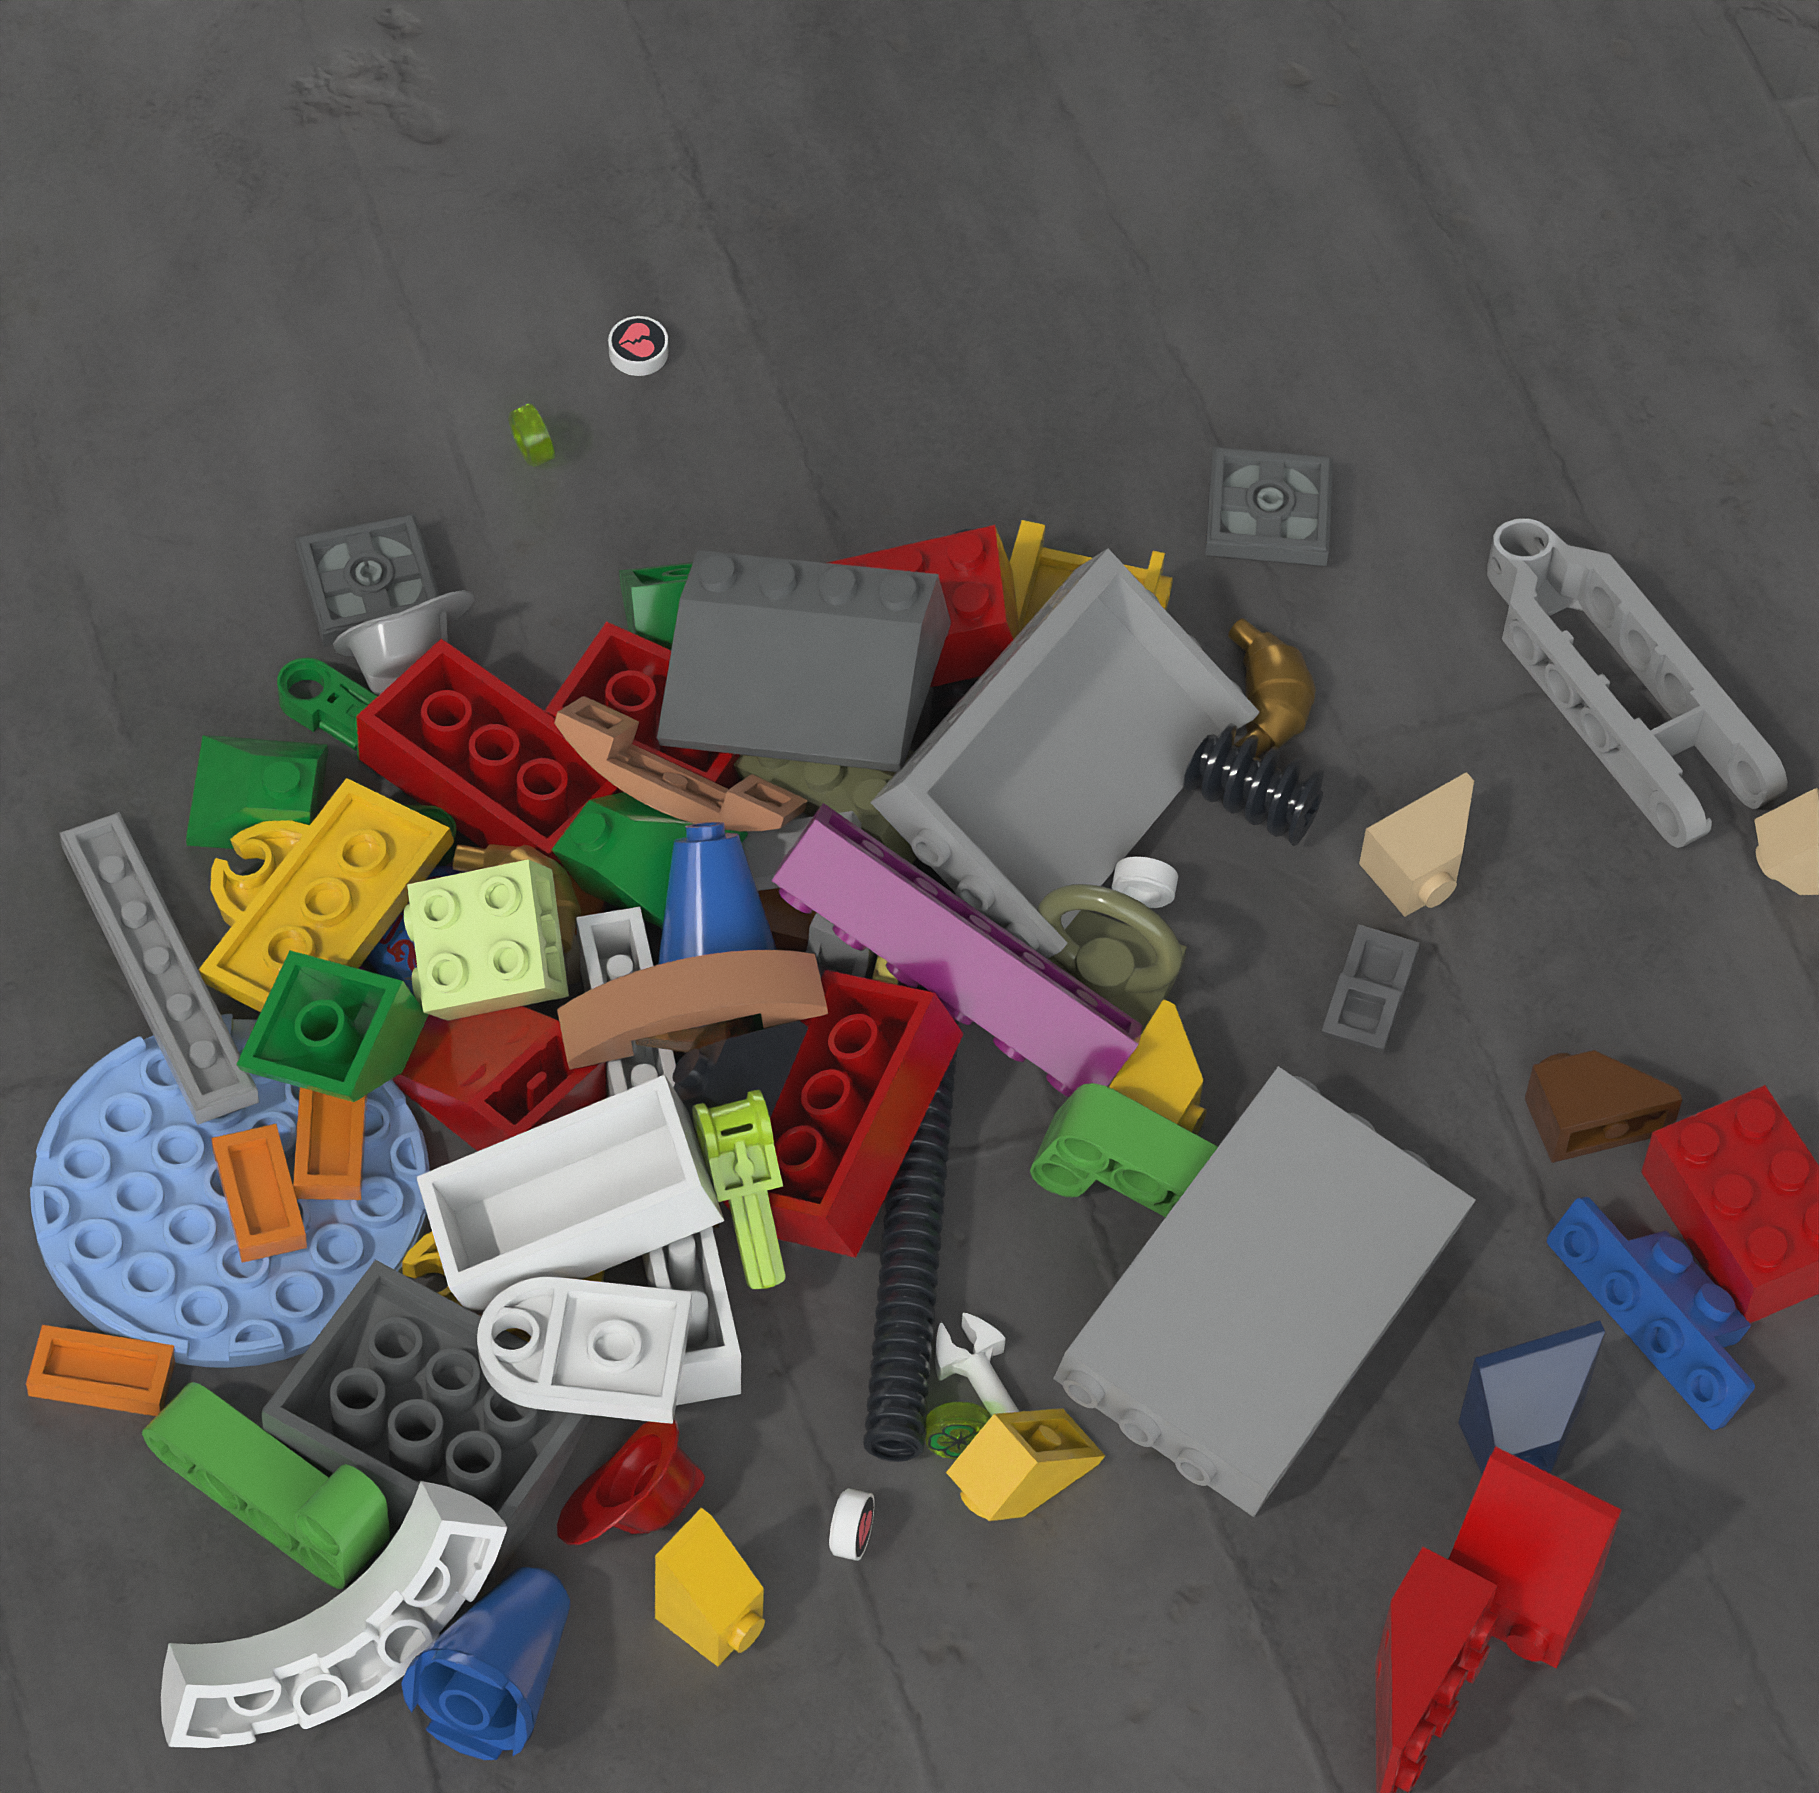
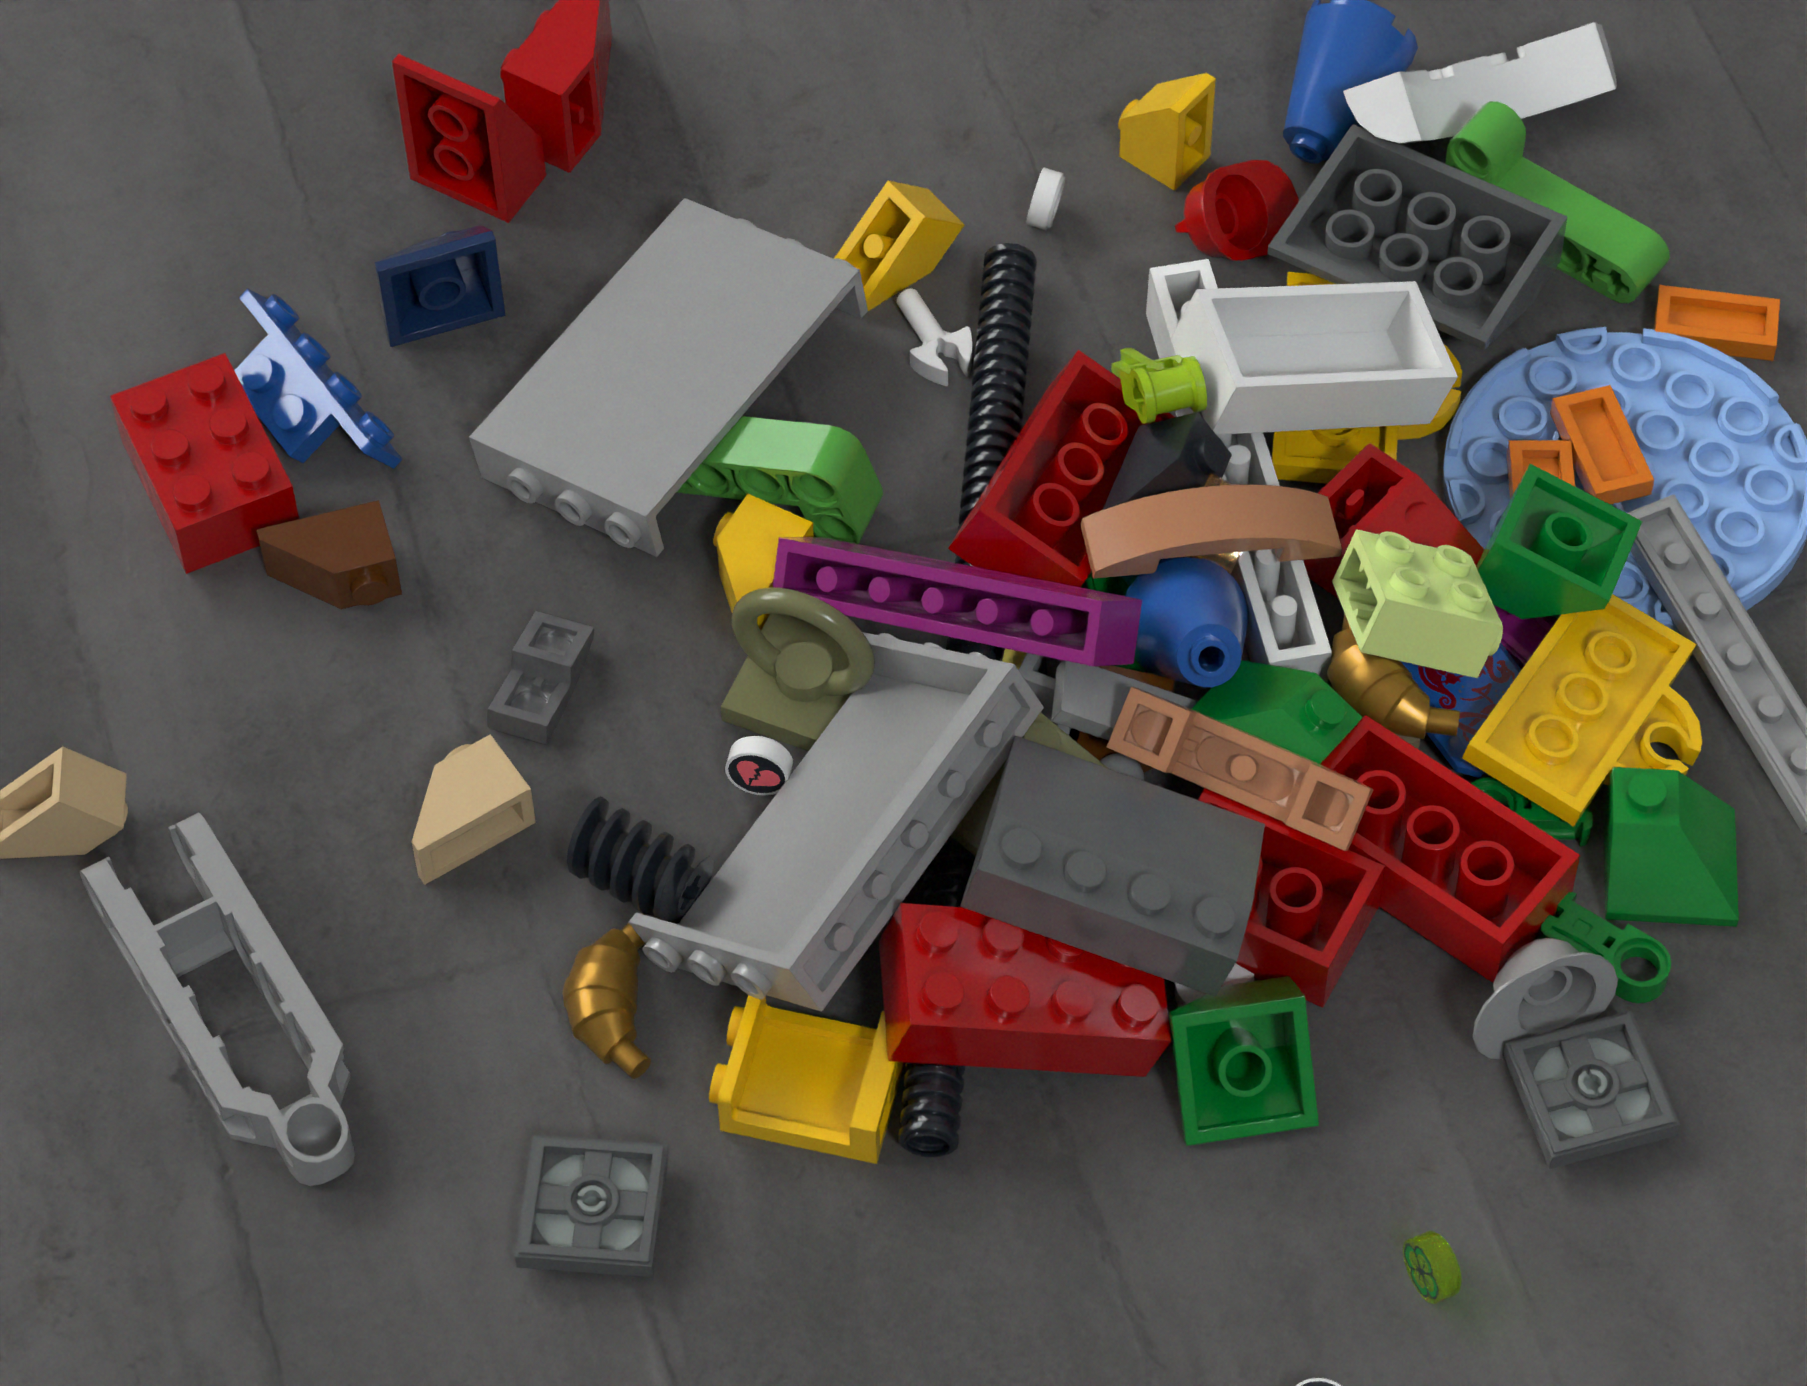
camera: 175 degrees left, 0 degrees up
white plate [477,1277,693,1424] -> none
clear neon green tile [926,1402,992,1459] -> none

